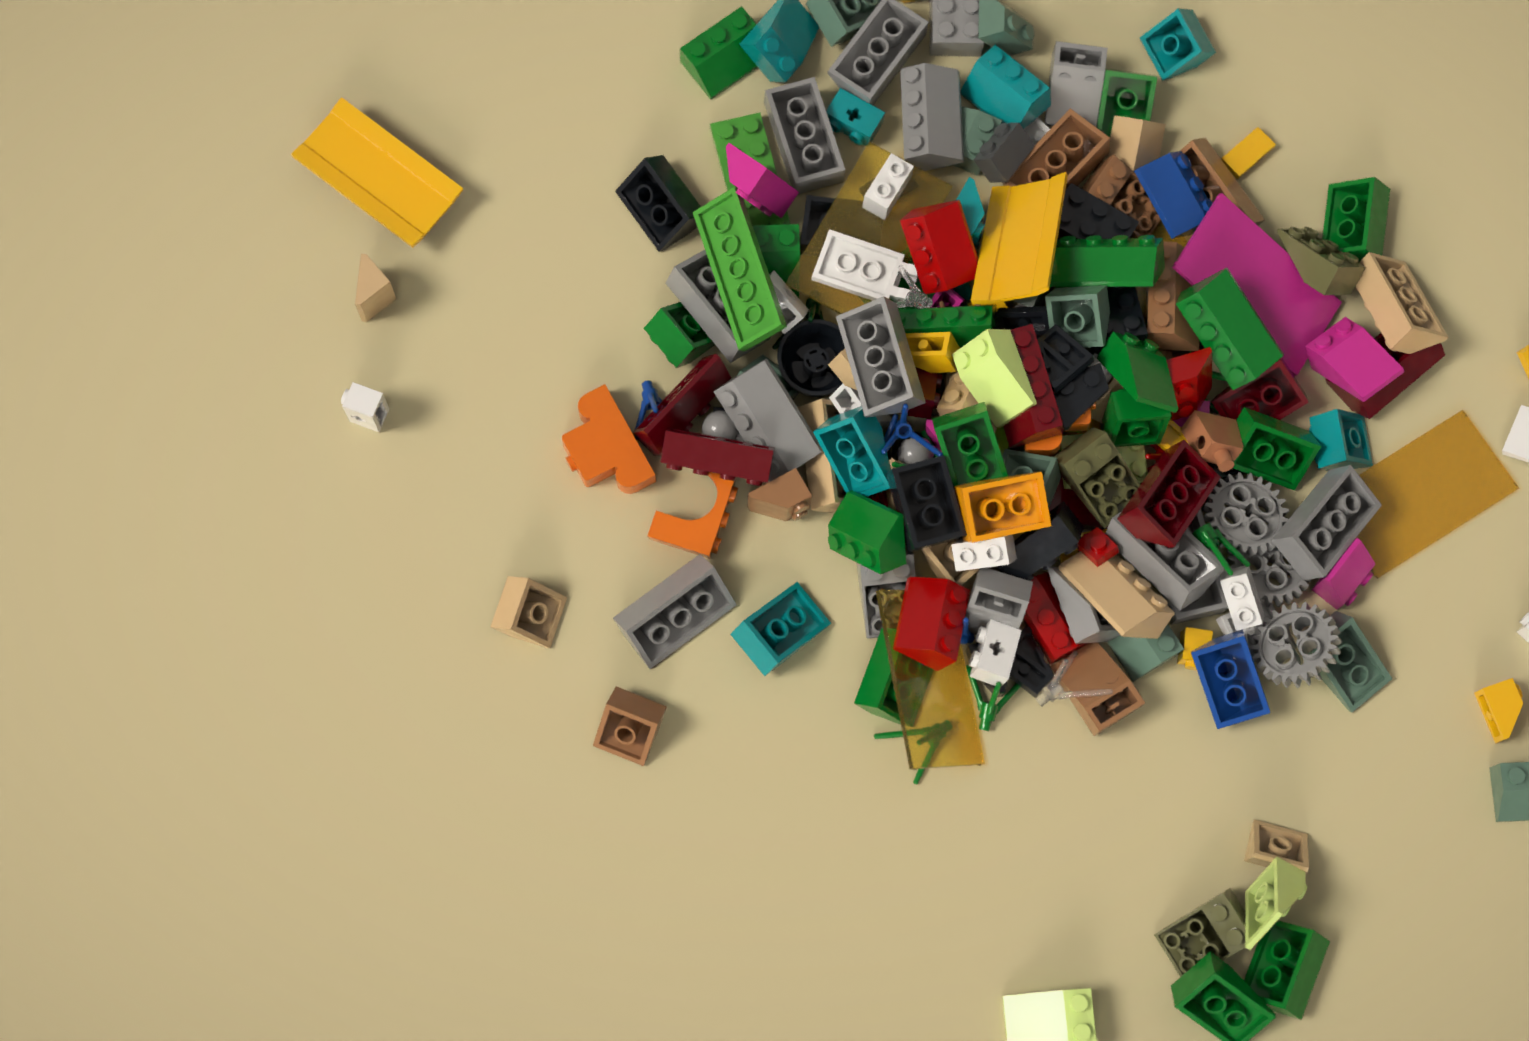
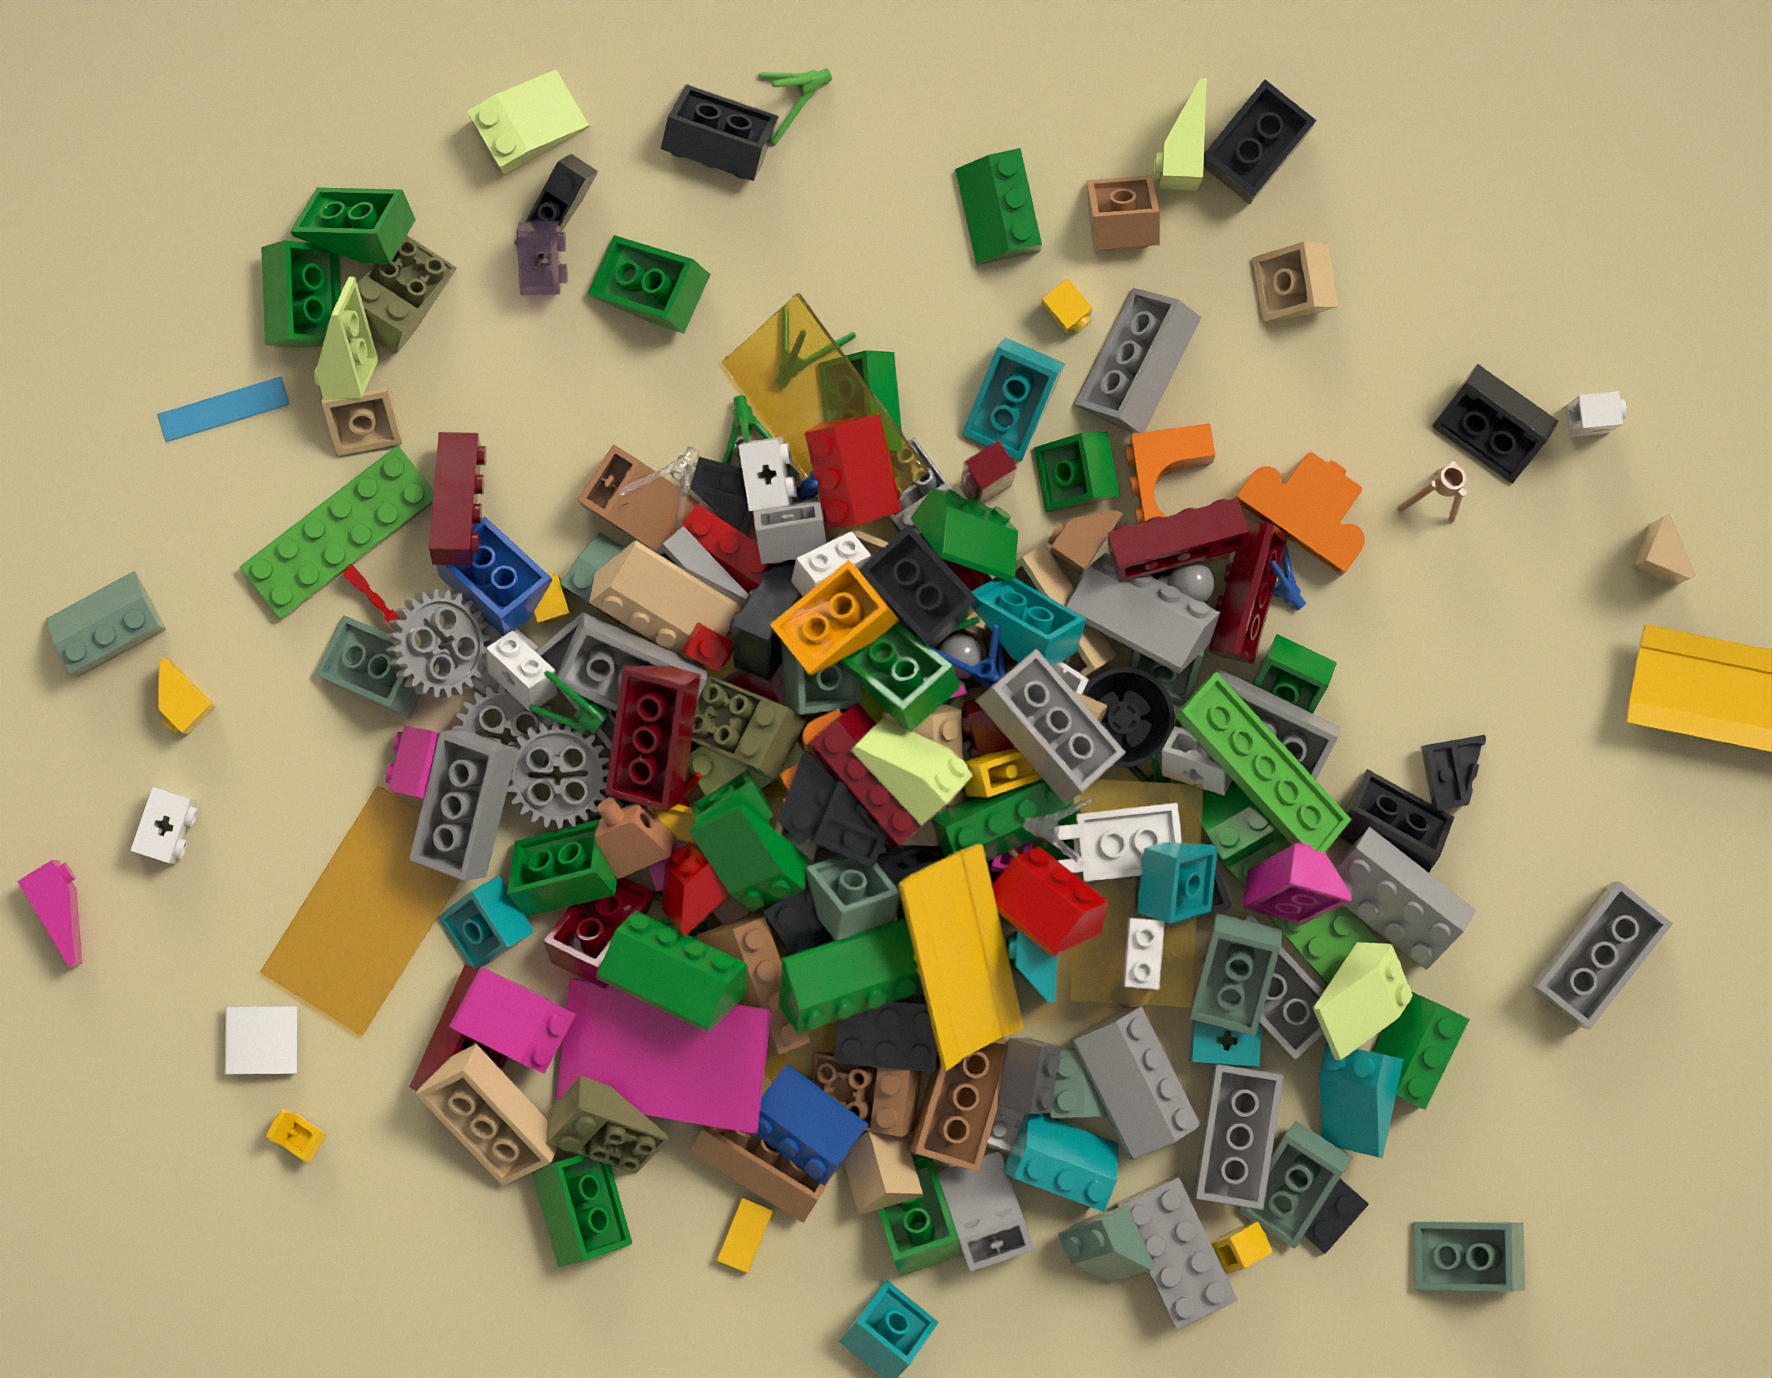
camera: 160 degrees right, 10 degrees up
none -> dark azure sticker [158,376,289,442]
none -> bright green plate [240,445,434,620]
none -> red piece [342,564,400,631]
none -> dark red brick [429,432,487,566]
none -> black slope [514,154,598,261]
none -> brick [516,221,568,295]
none -> green slope [587,235,711,334]
none -> black slope [661,84,779,181]
none -> bright green plant [759,68,832,144]
none -> green slope [955,148,1042,265]
none -> dark red brick [960,440,1017,504]
none -> green slope [1033,432,1120,512]
none -> yellow brick [1041,278,1093,334]
none -> teal slope [1137,842,1218,924]
none -> yellowish green slope [1152,78,1207,191]
none -> sand green slope [1190,913,1283,1036]
none -> black brick [1203,79,1317,205]
none -> yellowish green slope [1313,942,1413,1060]
none -> light grey brick [1334,827,1476,970]
none -> medium nougat plant [1397,461,1467,523]
none -> black wing [1421,734,1486,812]
none -> black slope [1431,363,1559,484]
none -> light grey brick [1530,881,1673,1029]

